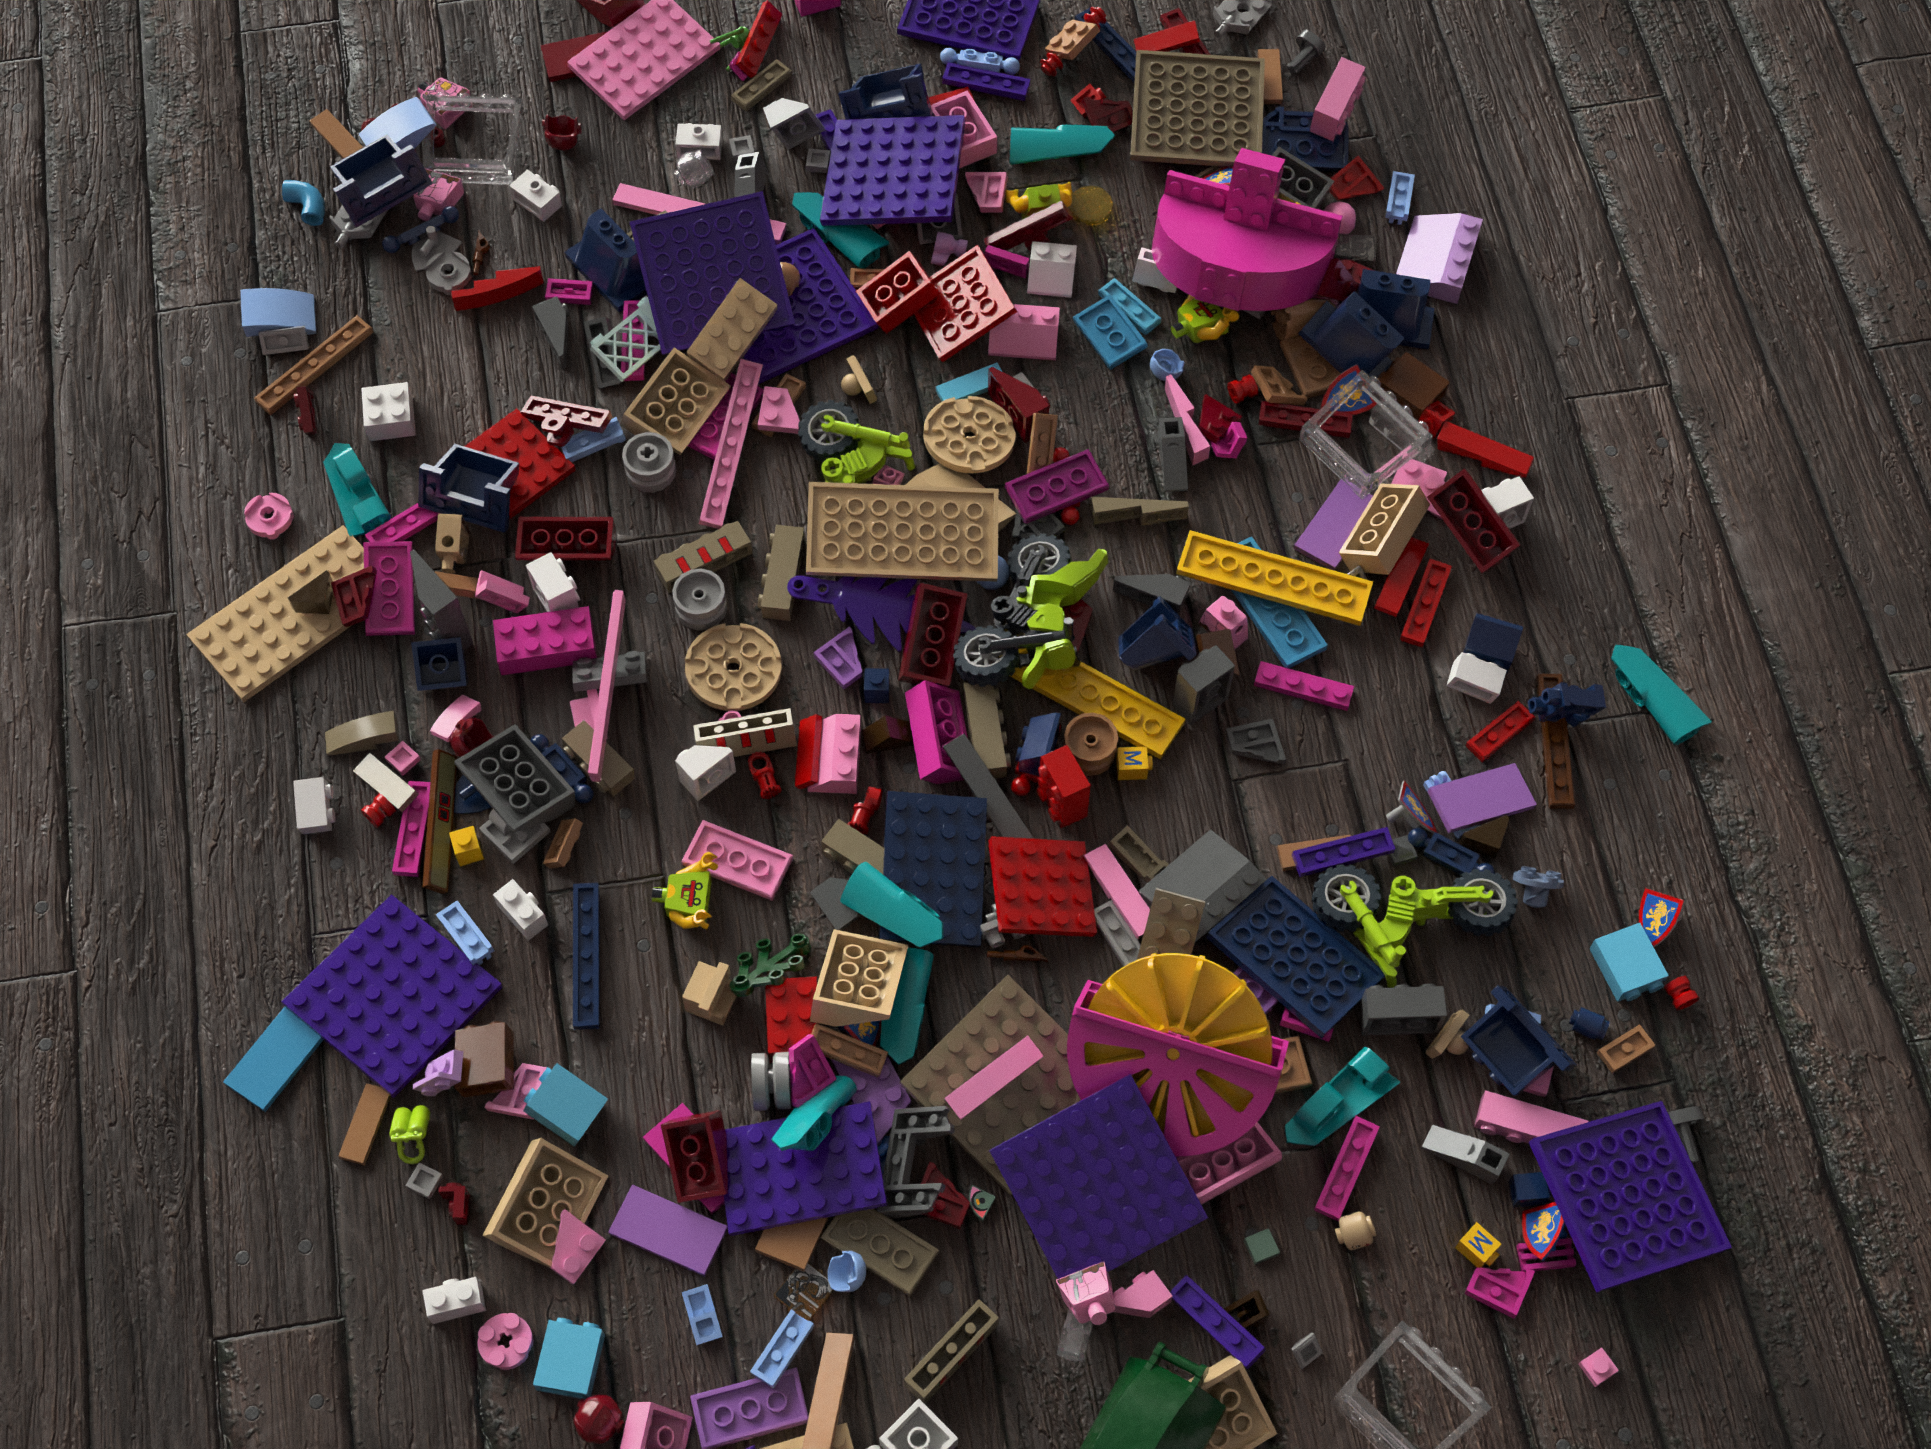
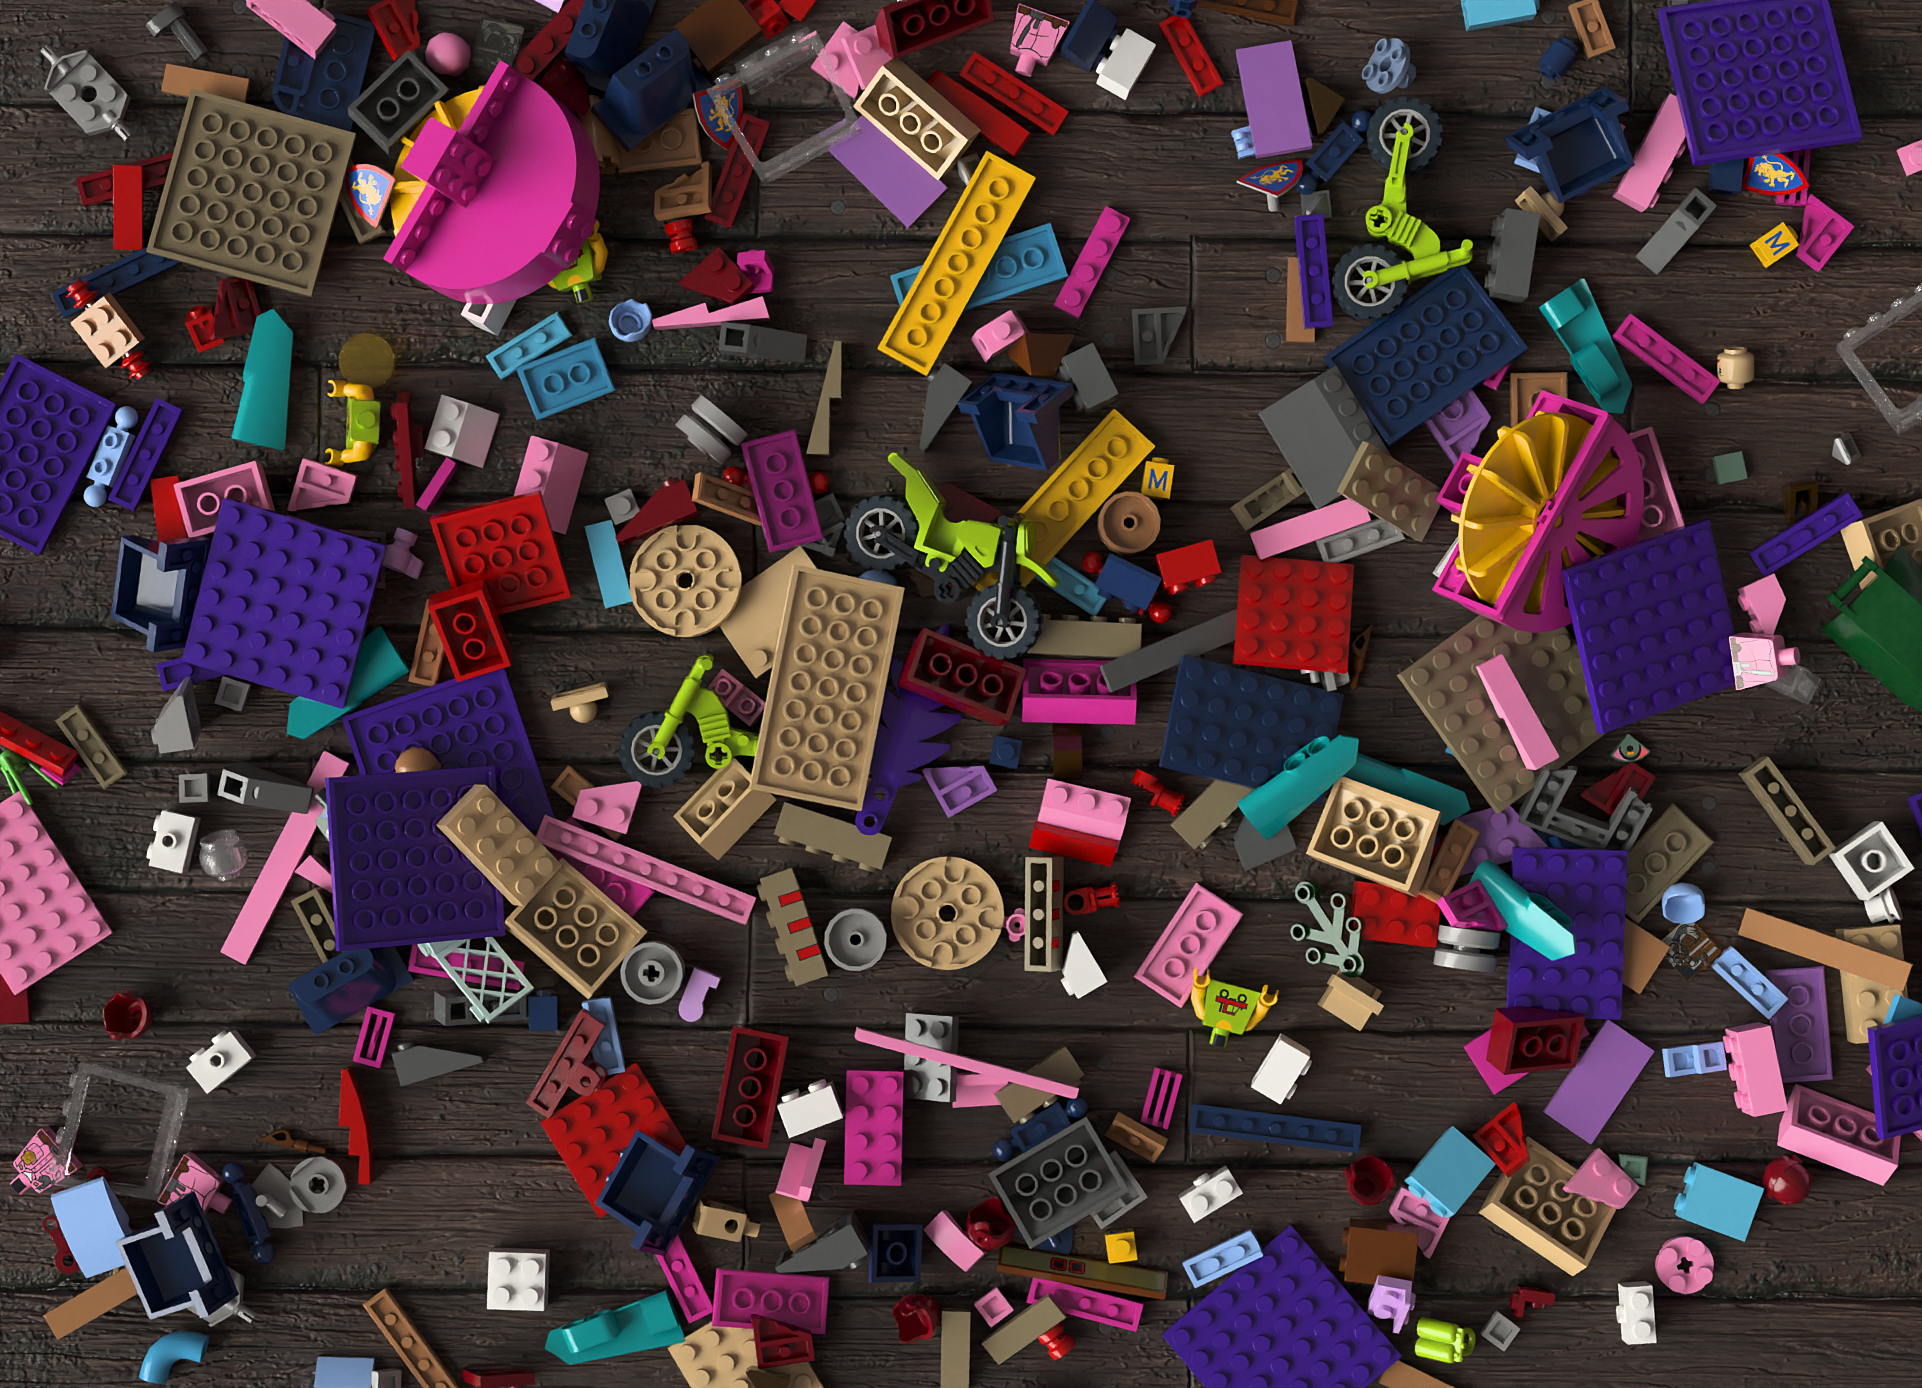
camera: 80 degrees left, 25 degrees up
none -> dark blue brick [528,990,561,1031]
none -> tan slope [673,758,777,860]
none -> light grey wheel [675,395,748,465]
none -> lavender leg [679,967,722,1022]
none -> dark red cap [892,1293,942,1344]
none -> bright pink torso [1010,4,1069,77]
none -> medium azure tile [1035,557,1107,617]
none -> dark pink tile [1140,1067,1182,1130]
none -> white brick [1251,1034,1312,1104]
none -> dark red cap [1343,1155,1396,1206]
none -> red wing [1472,1102,1530,1178]
none -> sand green tile [1618,1153,1648,1185]
none -> bright pink brick [1723,1022,1788,1117]

